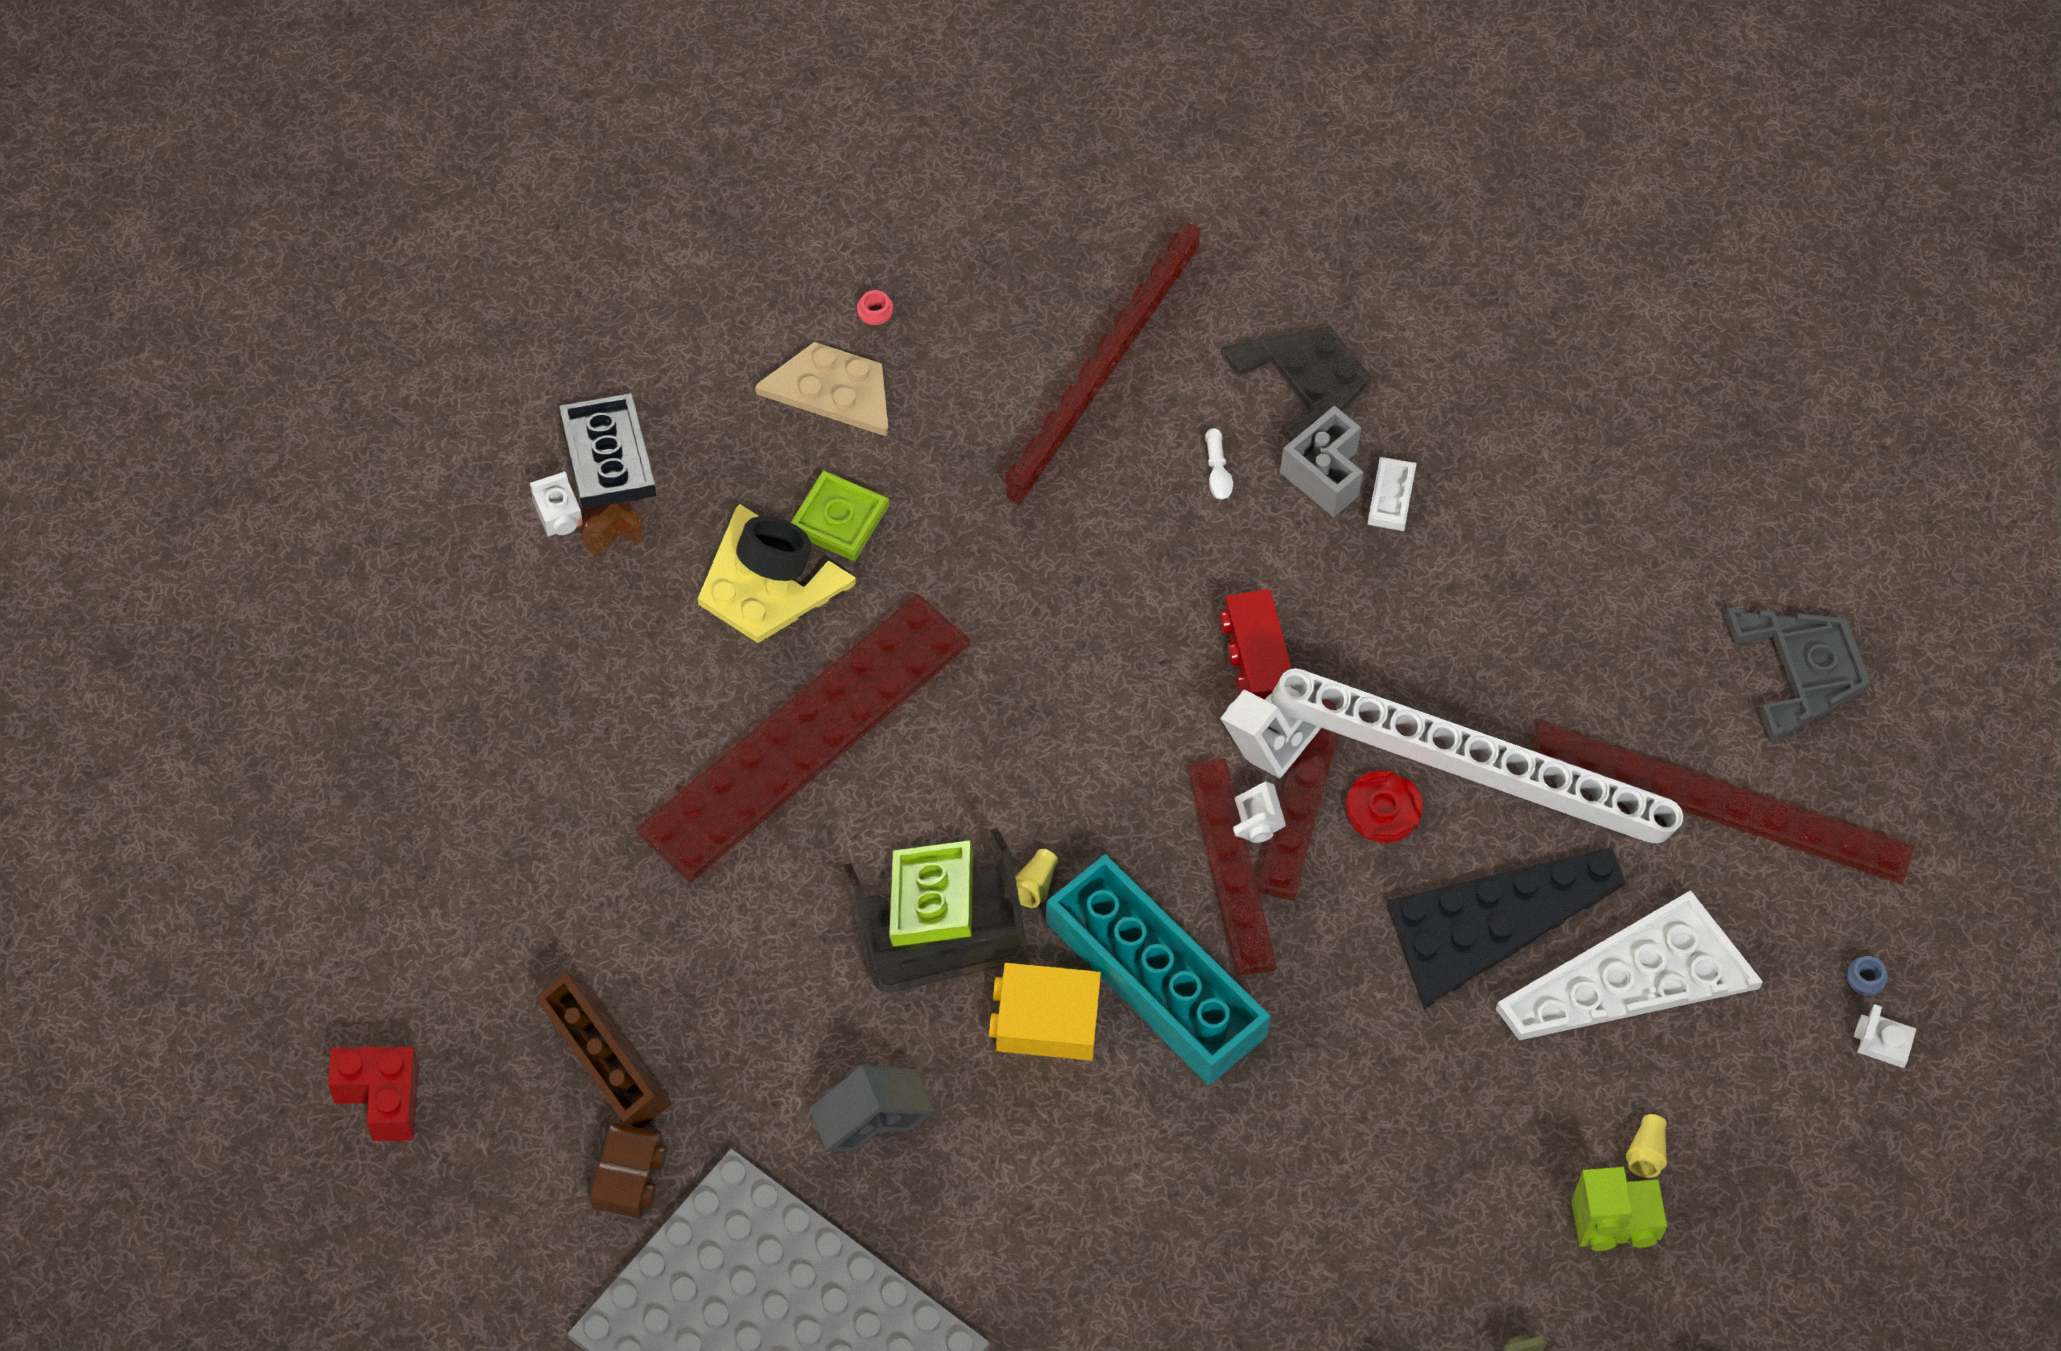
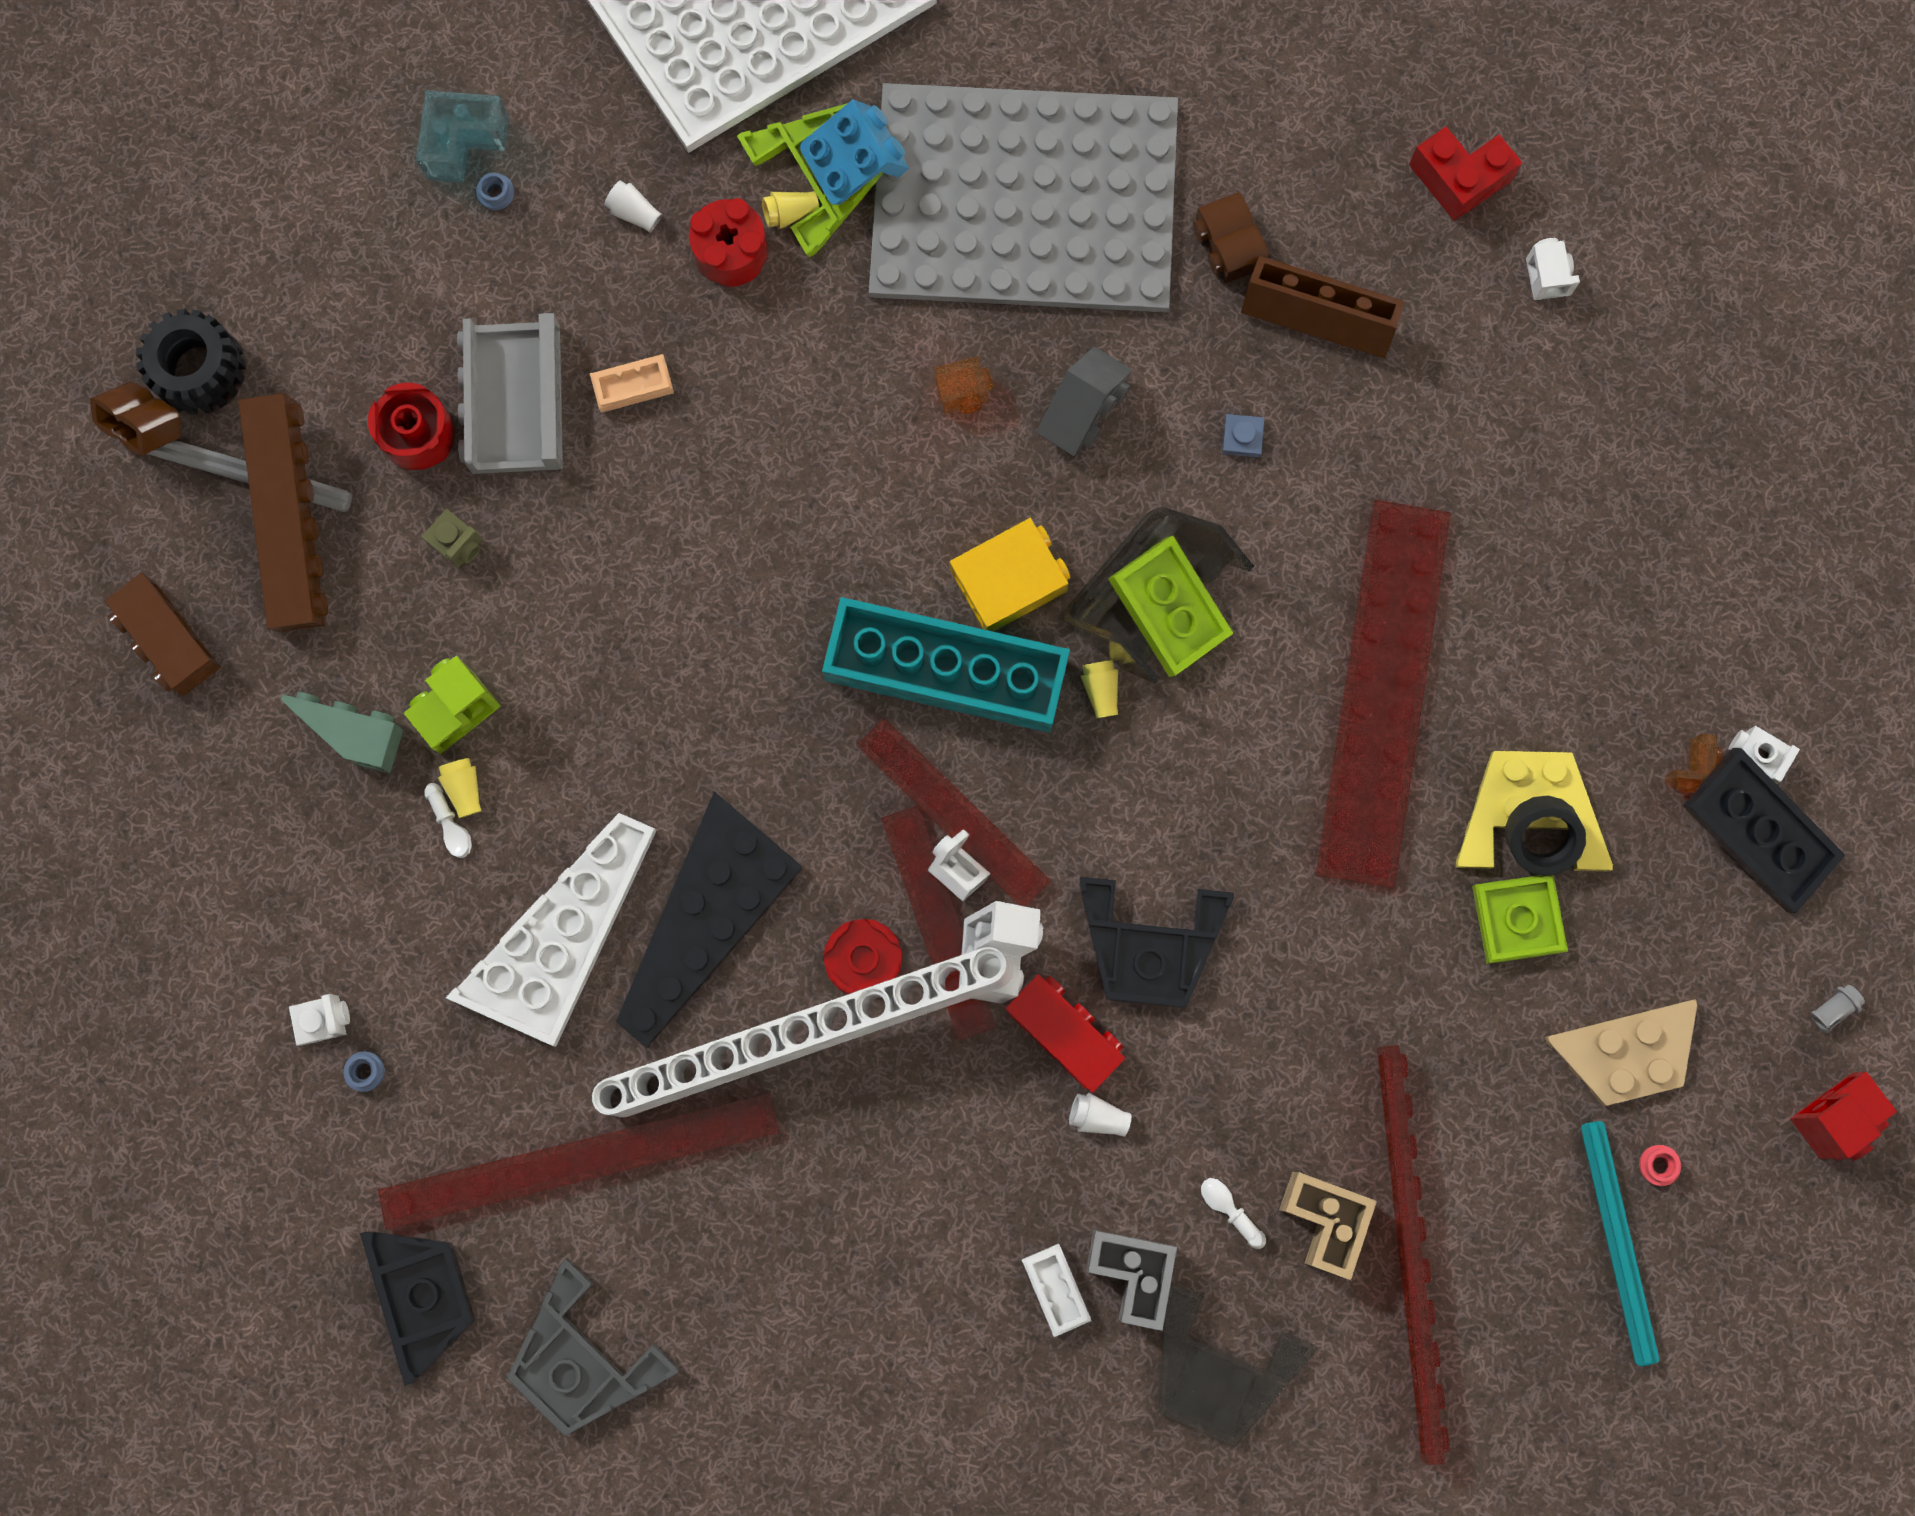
camera: 150 degrees right, 20 degrees up
none -> sand green slope [281,692,404,773]
none -> black wing [360,1231,475,1386]
none -> white piece [425,783,472,858]
none -> clear orange brick [934,356,993,414]
none -> white cone [1069,1093,1131,1137]
none -> black wing [1079,877,1234,1008]
none -> sand blue plate [1222,414,1264,458]
none -> tan brick [1279,1172,1377,1280]
none -> white brick [1526,238,1580,300]
none -> teal axle [1580,1121,1660,1366]
none -> red brick [1790,1071,1897,1161]
none -> light grey pin [1810,985,1865,1034]

